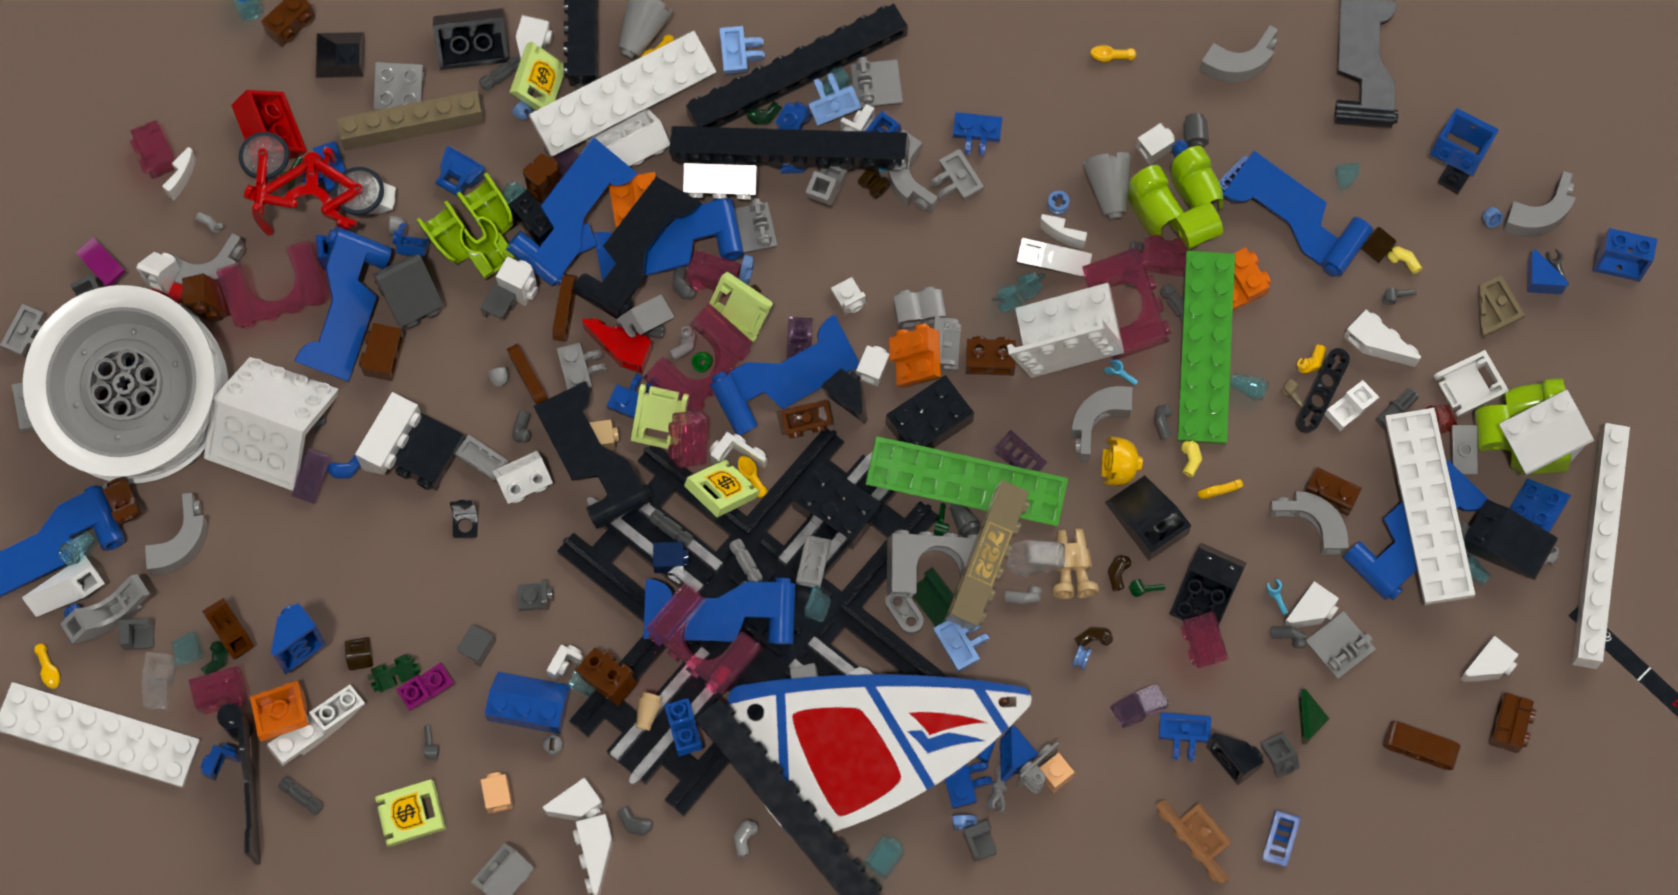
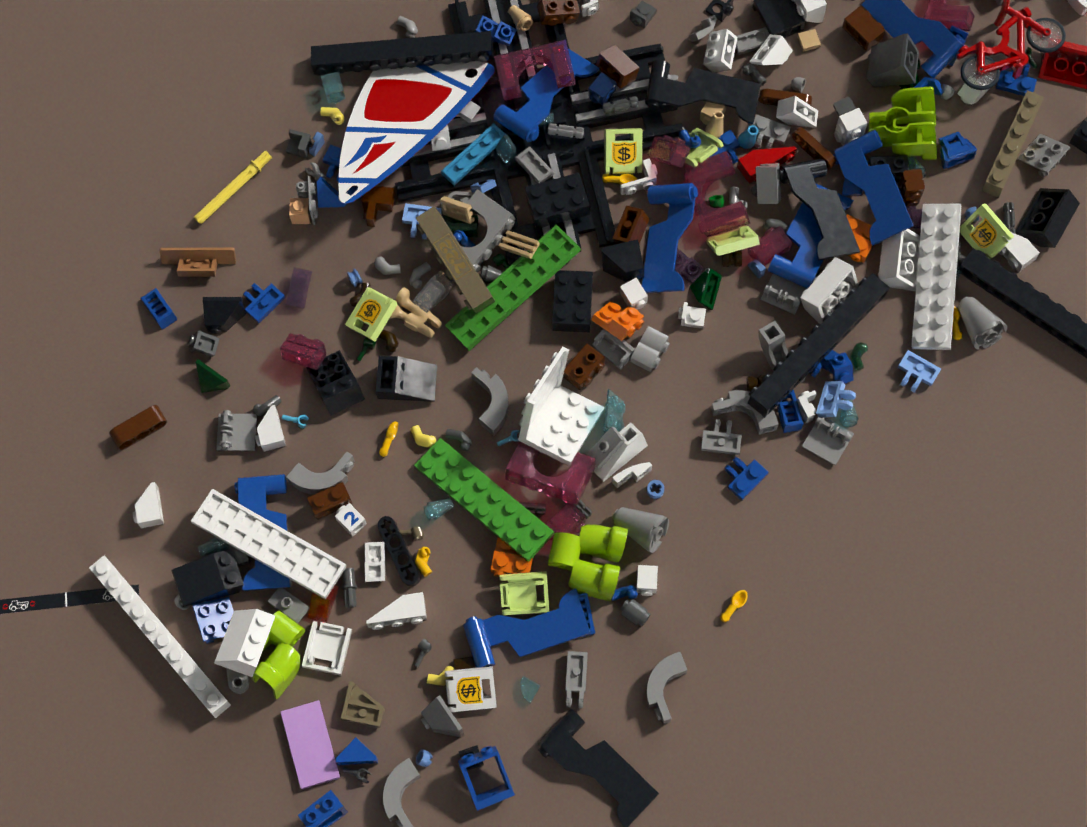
camera: 130 degrees right, 0 degrees up
black brick [686,3,908,127] -> none
clear purple slope [992,430,1047,472] -> none
yellow cylinder [1101,437,1143,486] -> none
reddish brown brick [1489,693,1536,753] -> none
none -> light yellow axle [194,151,272,224]
none -> lavender tile [281,700,340,789]
none -> light yellow arm [320,107,345,125]
none -> white brick [335,503,367,537]
none -> yellowish green container [345,287,397,342]
none -> light grey arm [374,257,401,275]
none -> light grey slope [421,695,464,737]
none -> tan tile [440,196,475,224]
none -> dark azure tile [441,123,507,186]
none -> white container [445,666,497,712]
none -> blue arm [453,230,476,247]
none -> medium blue tile [470,179,497,193]
none -> tan tile [498,230,540,259]
none -> yellowish green container [499,571,549,615]
none -> light grey hinge [565,651,588,708]
none -> light grey plate [587,427,625,468]
none -> reddish brown brick [596,45,640,89]
none -> blue arm [679,130,701,148]
none -> light grey slope [689,15,717,42]
none -> dark green slope [689,268,722,310]
none -> tan cone [705,111,724,138]
none -> dark azure cone [738,125,758,149]
none -> white slope [750,34,793,65]
none -> white slope [776,96,818,128]
none -> tan tile [797,29,821,52]

